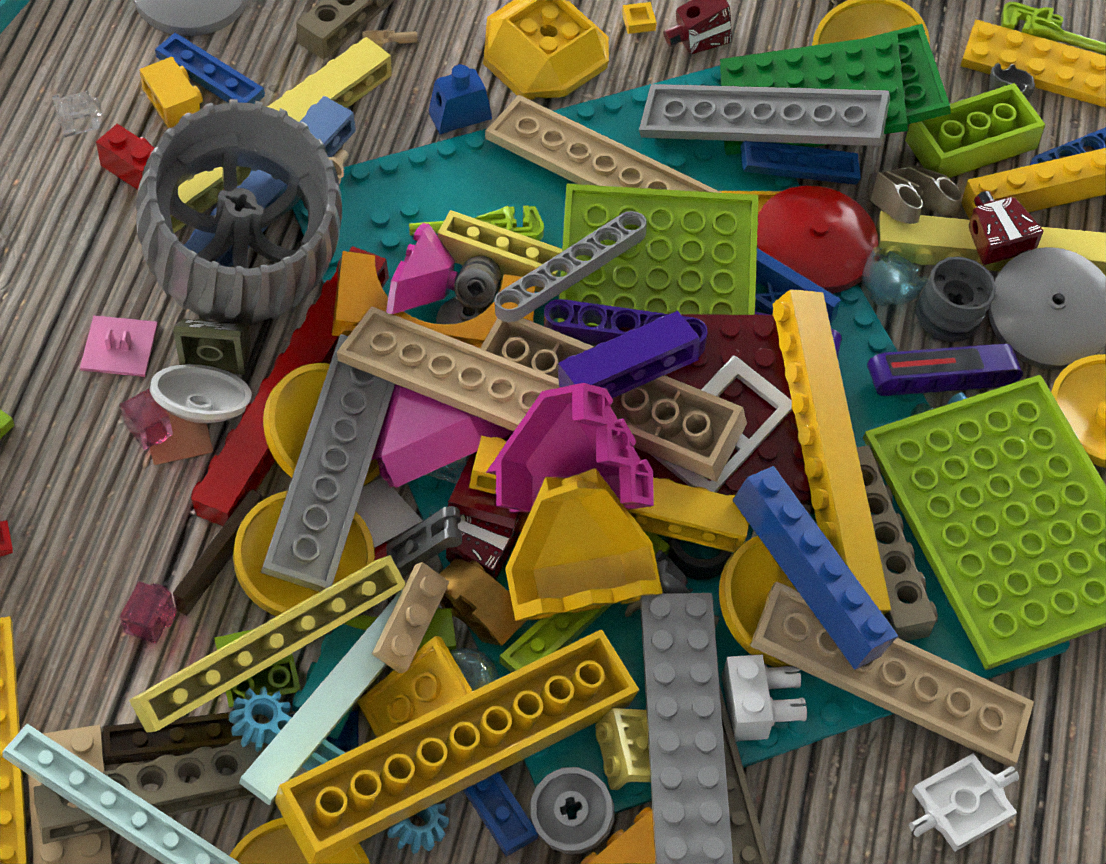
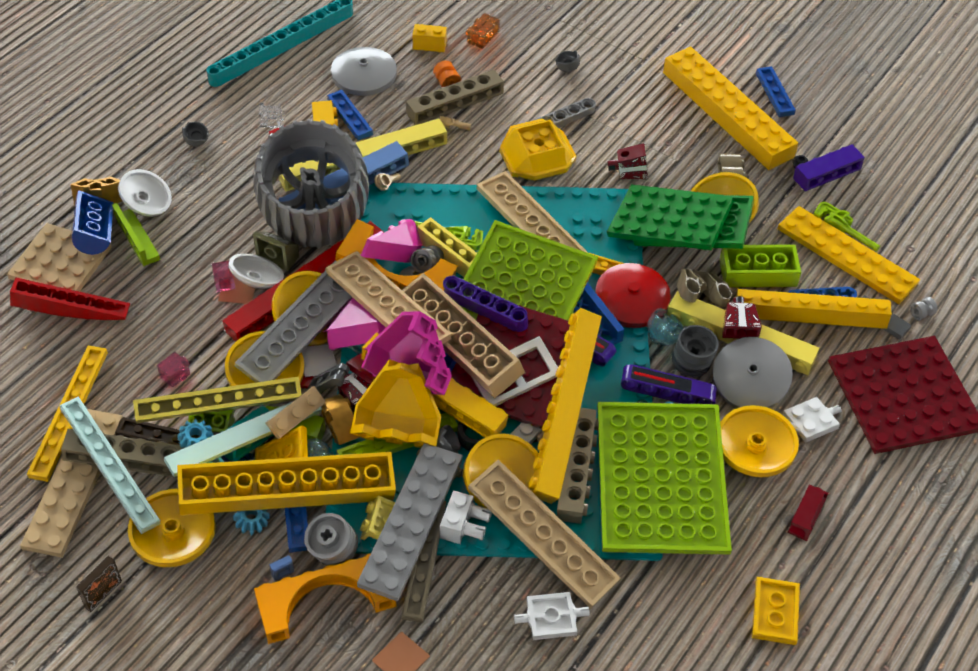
camera: 25 degrees right, 5 degrees down
bright pink piece [80,315,158,377] -> none
dark brown tile [173,490,263,616] -> none
blue torso [429,64,492,134] -> none
light grey beam [494,211,647,322] -> none
dark purple brick [558,311,700,398] -> none
yellow plate [622,2,657,34] -> none
light grey plate [639,84,890,146] -> none
blue brick [733,466,898,670] -> none
blue plate [740,141,861,185] -> none
dark grey hair [989,63,1035,99] -> none

